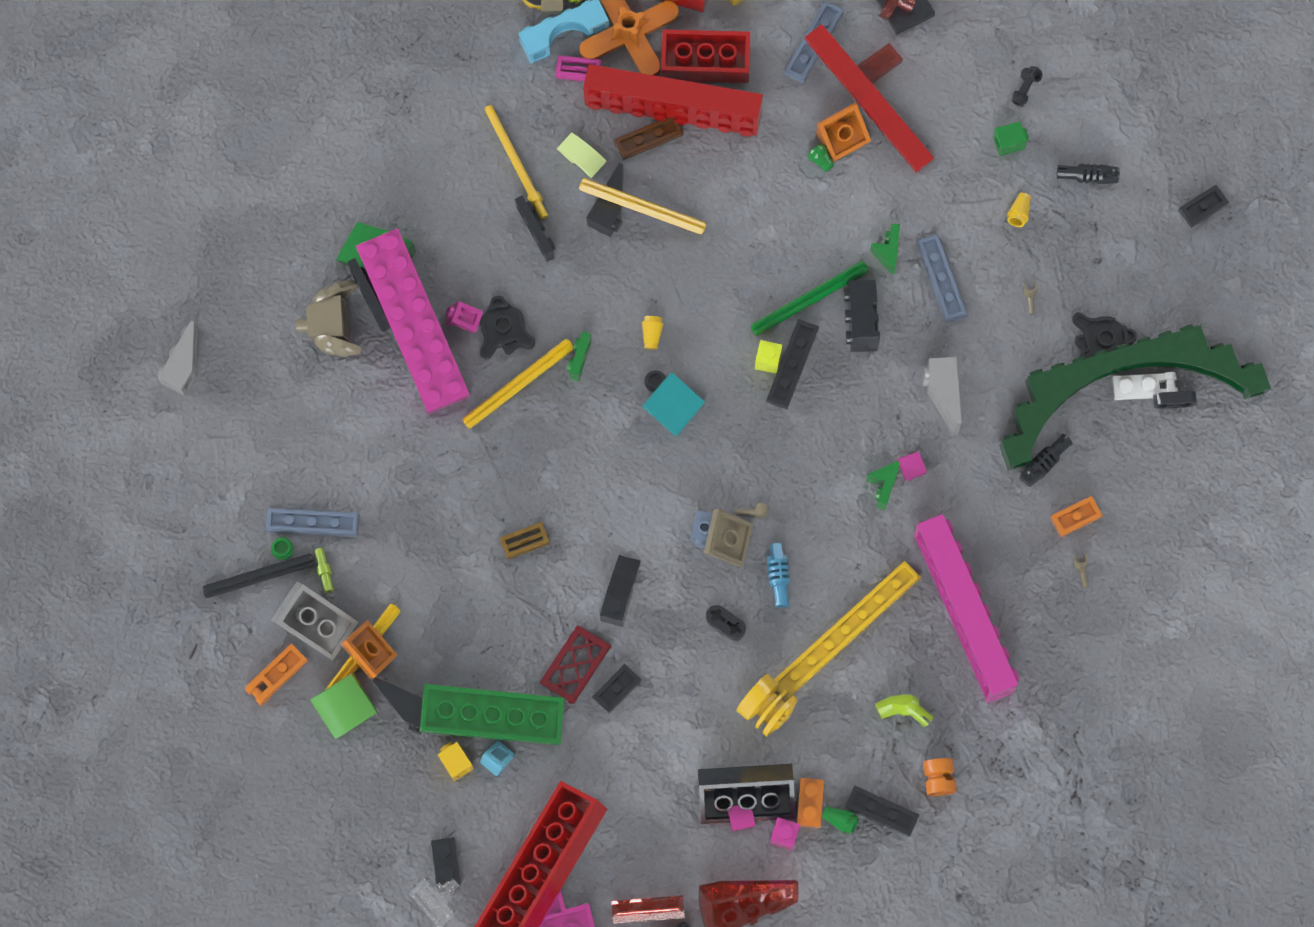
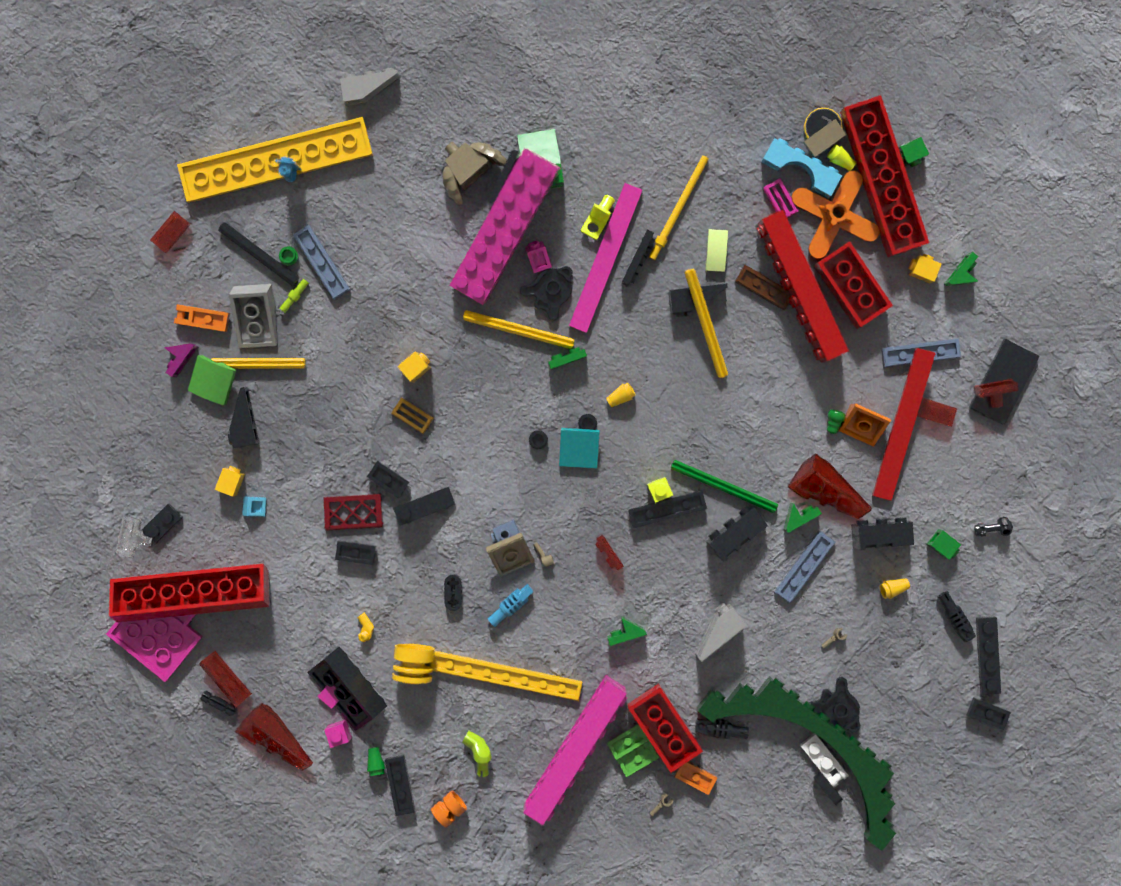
camera: 55 degrees right, 15 degrees up
orange slope [340,620,398,679] -> none
green plate [420,684,564,745] -> none
orange plate [797,778,824,828] -> none
dark pink tile [897,451,927,482] -> none
none -> clear red plate [150,211,191,253]
none -> magenta slope [165,343,198,378]
none -> yellow plate [177,117,373,203]
none -> dark azure hinge [275,157,302,182]
none -> yellow arm [357,612,374,642]
none -> black plate [367,461,410,498]
none -> yellow brick [397,351,431,382]
none -> black plate [529,430,548,449]
none -> dark pink tile [569,183,642,333]
none -> neon yellow bracket [581,195,615,240]
none -> clear red plate [595,534,624,571]
none -> bright green slope [607,724,660,777]
none -> red brick [627,683,703,773]
none -> clear red wedge [787,453,872,519]
none -> black wedge [851,517,914,550]
none -> black plate [976,616,1001,695]

